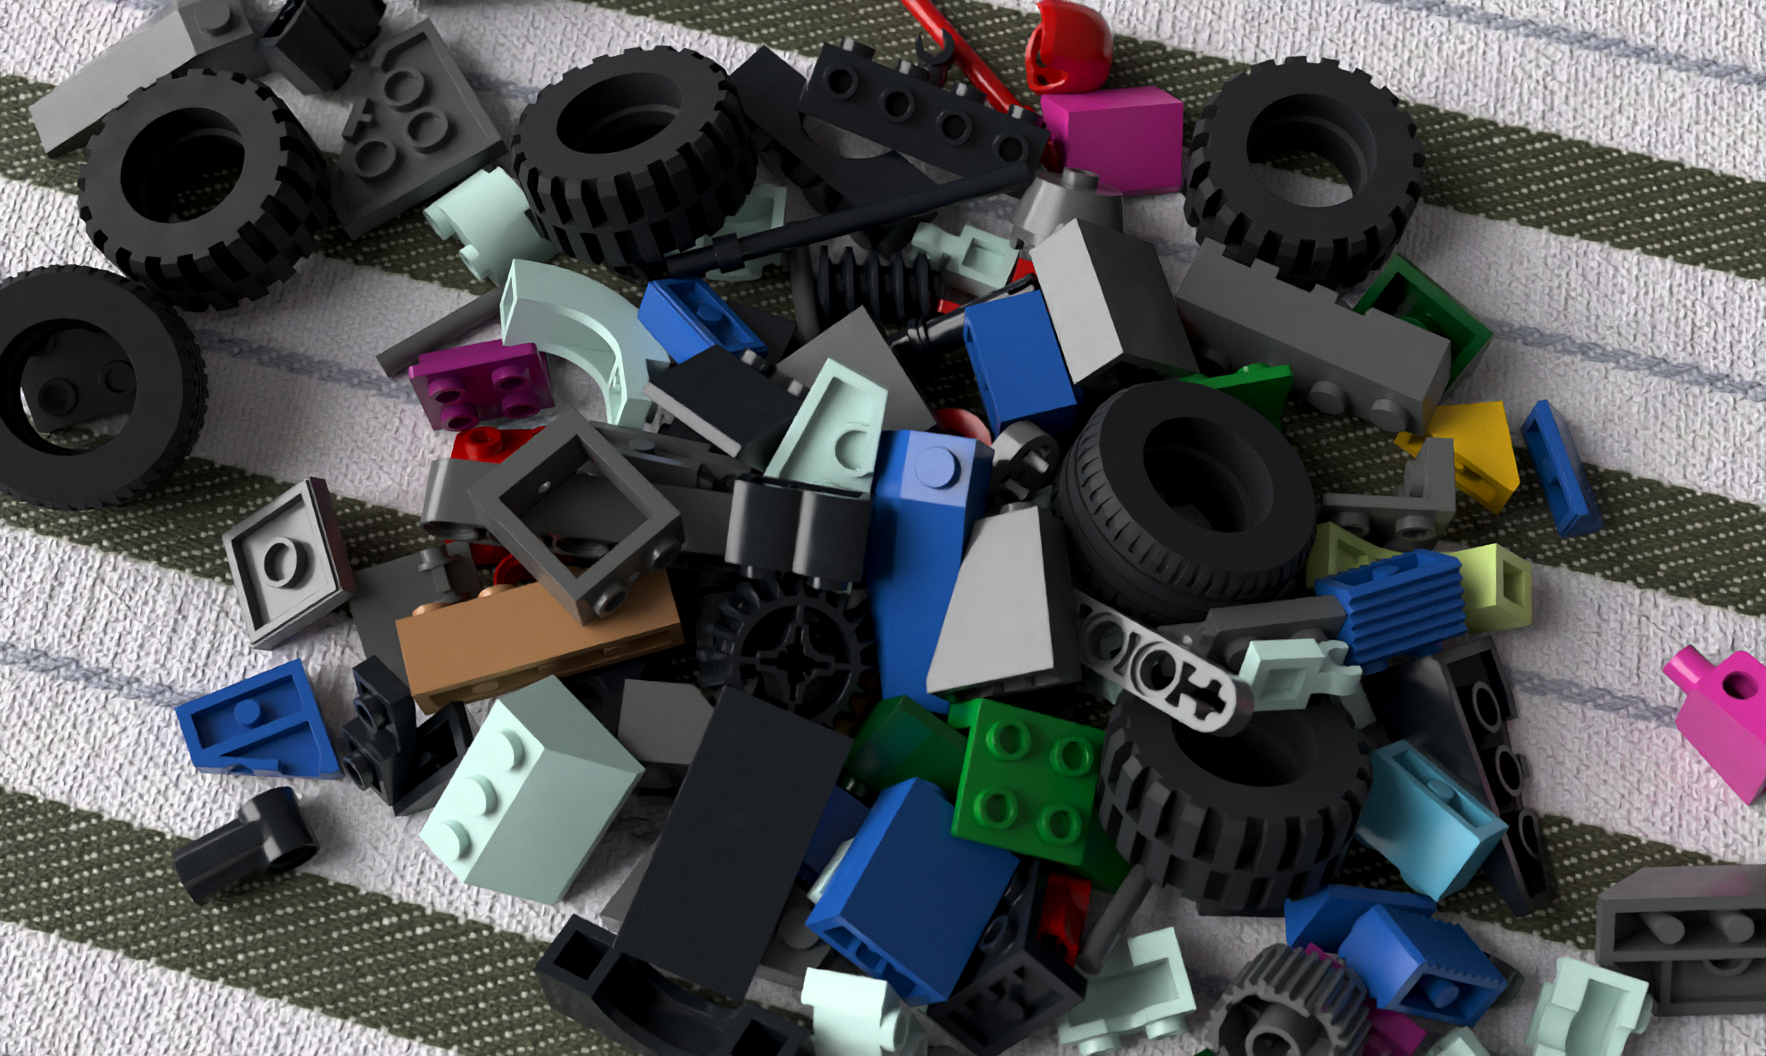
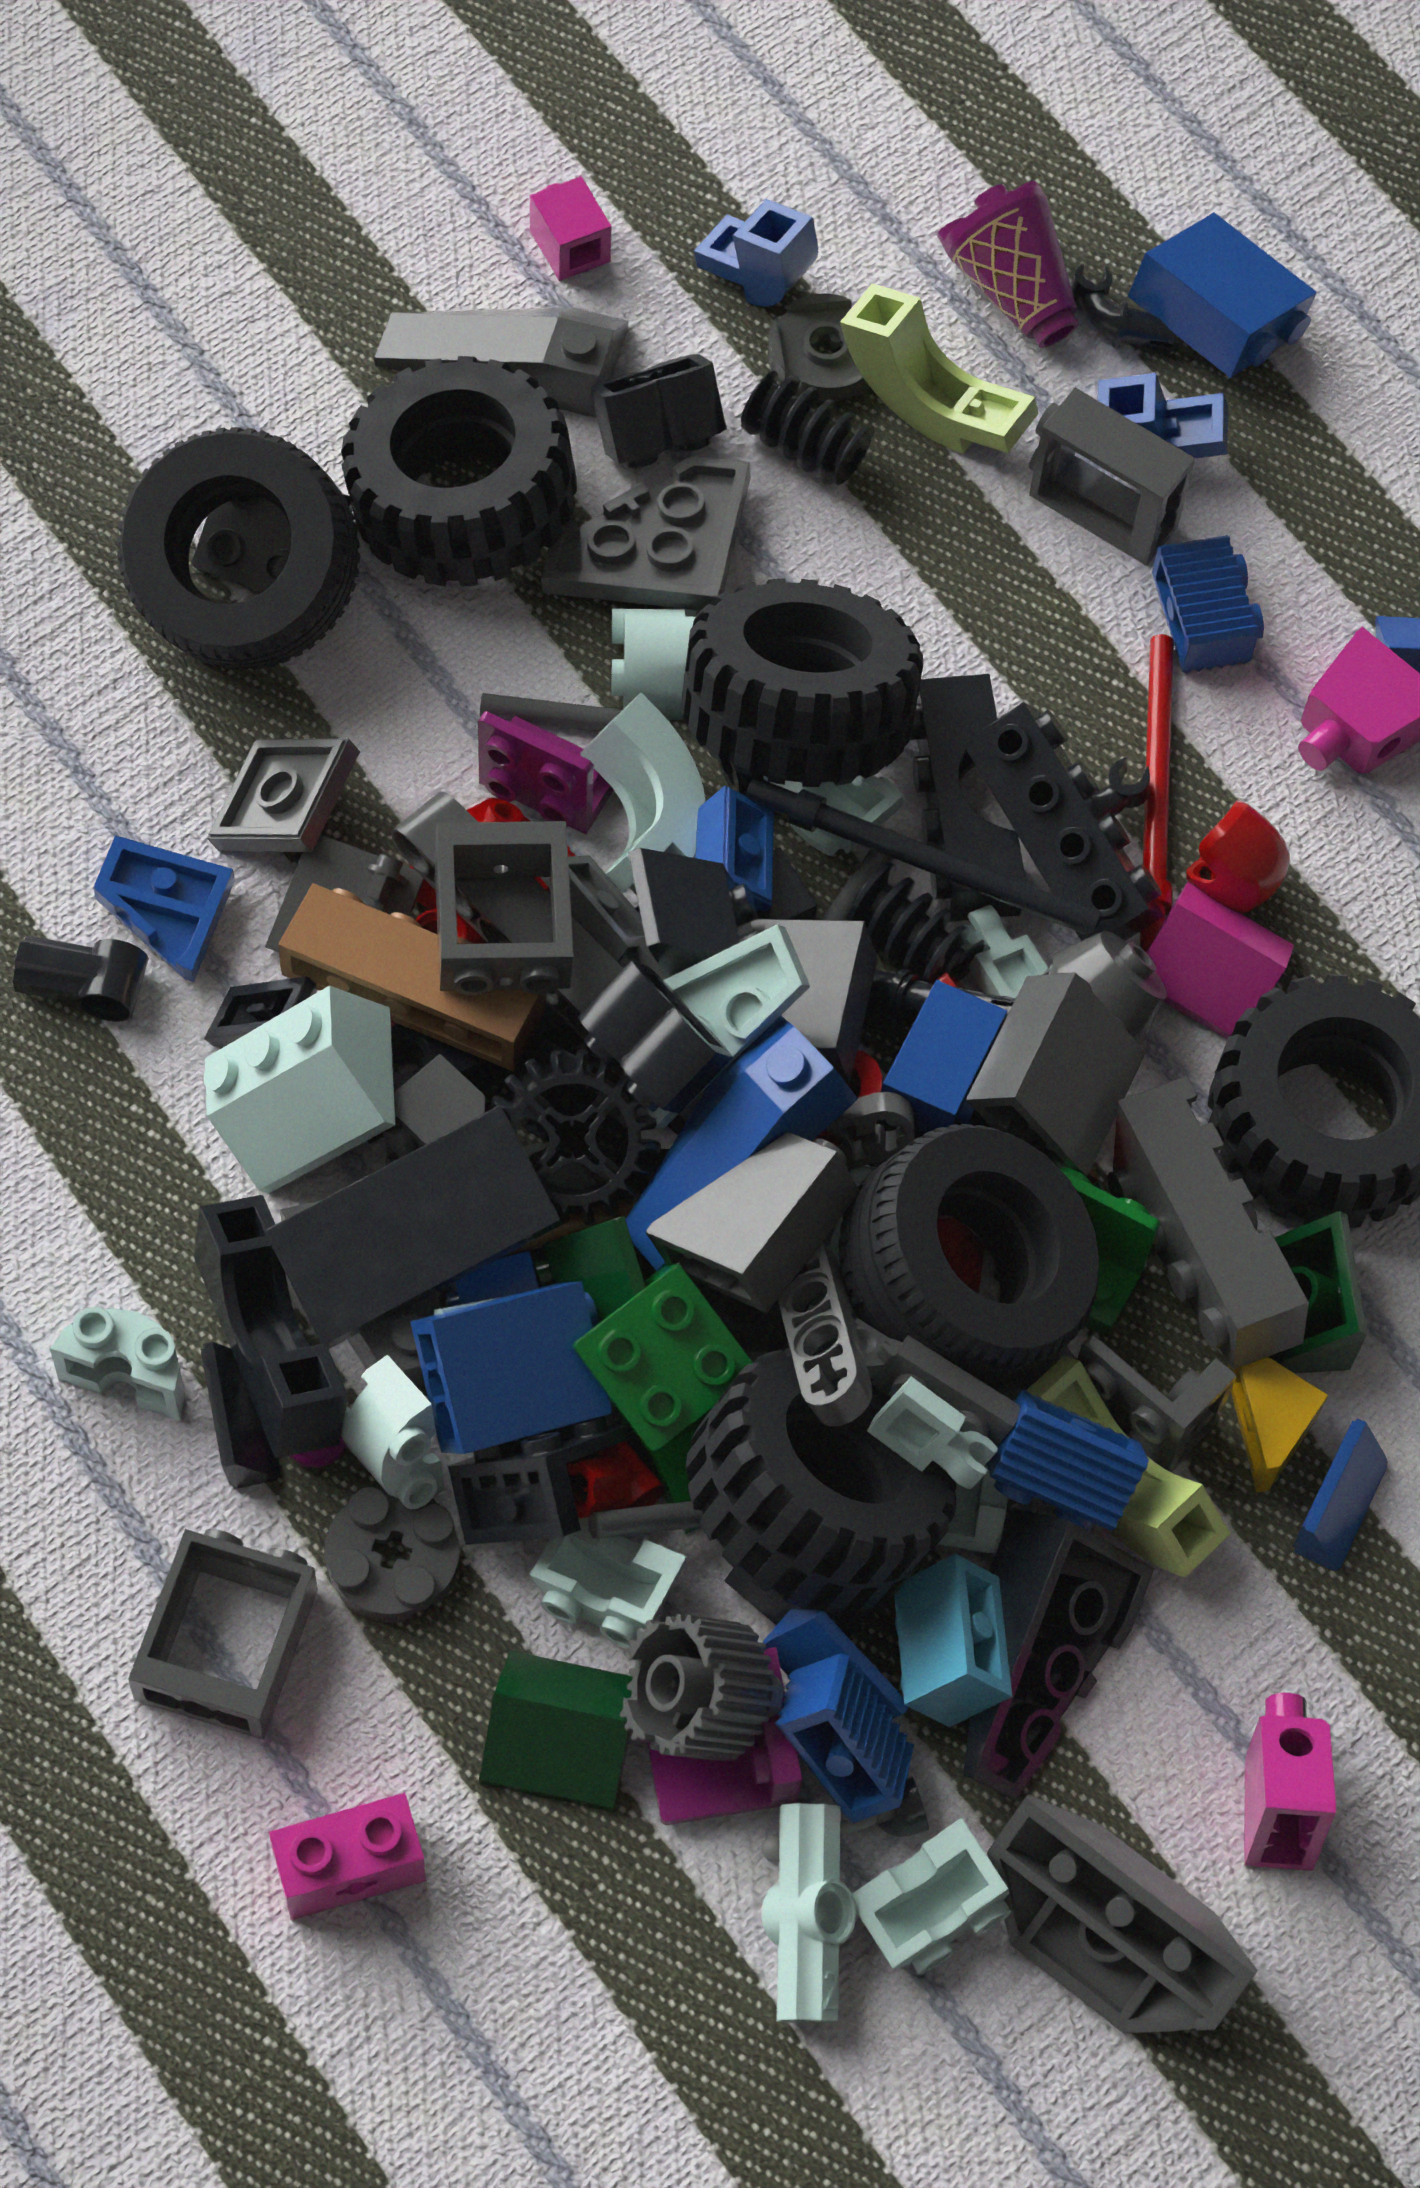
camera: 35 degrees right, 5 degrees down
black slope [341,655,417,807] -> none

